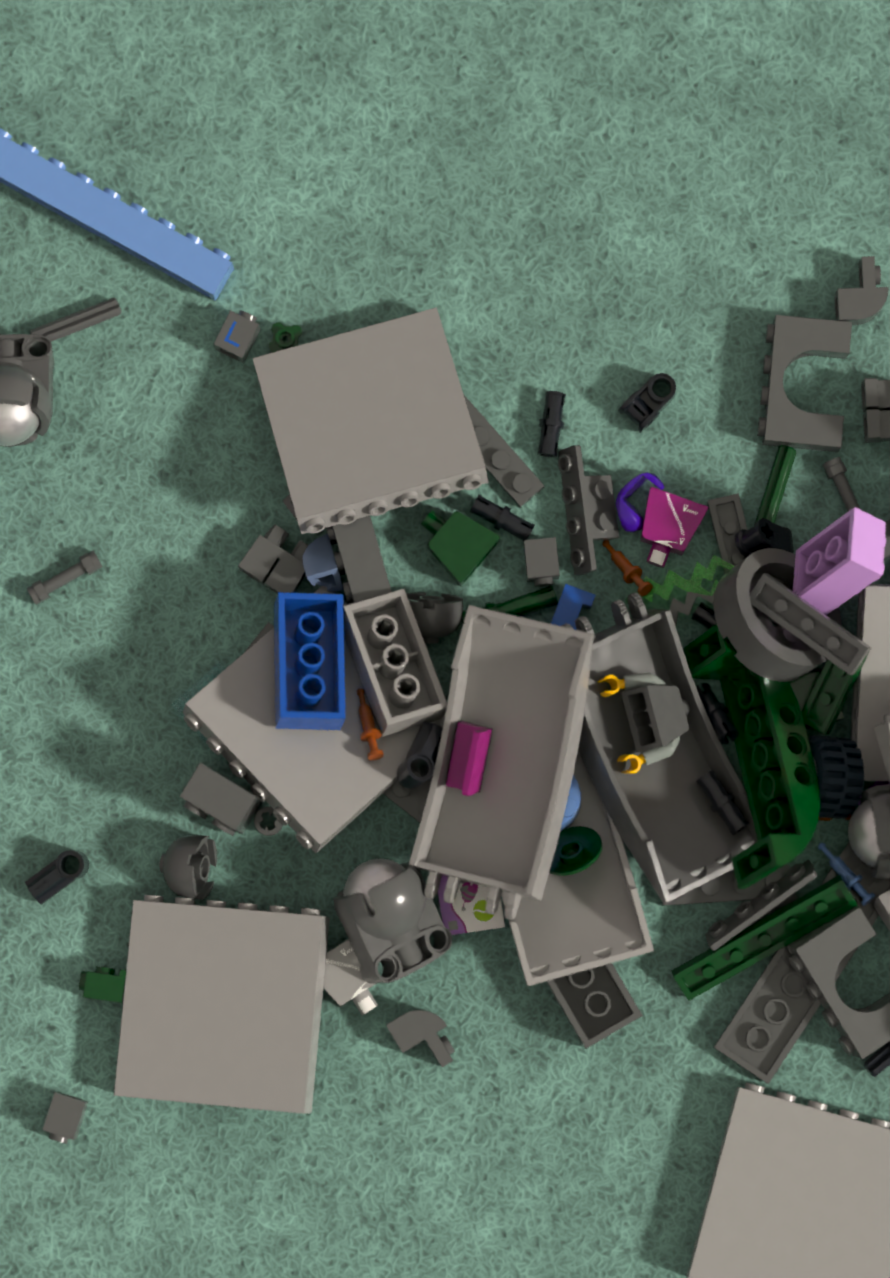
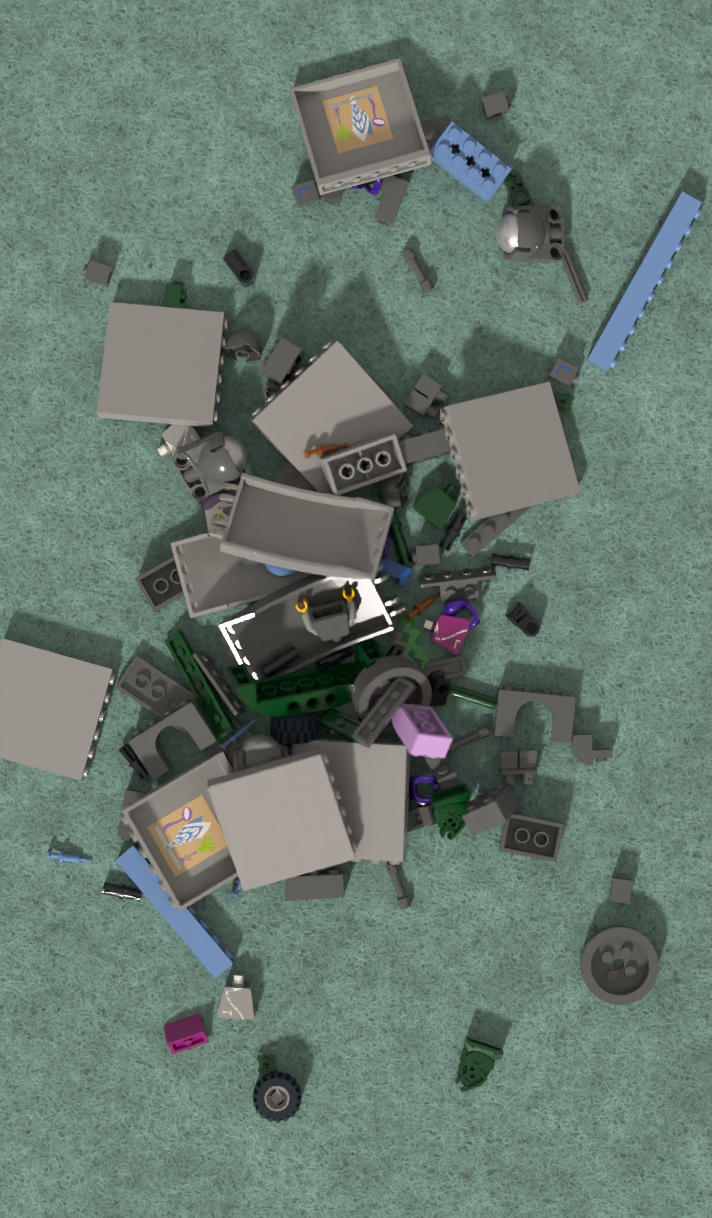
camera: 90 degrees right, 5 degrees up
blue brick [274,592,346,730] -> none
sand blue brick [303,534,344,592] -> none
dark grey brick [386,1010,455,1067] -> none
black piece [397,721,443,789] -> none
magenta panel [446,721,493,796] -> none
dark green dish [549,826,603,876] -> none

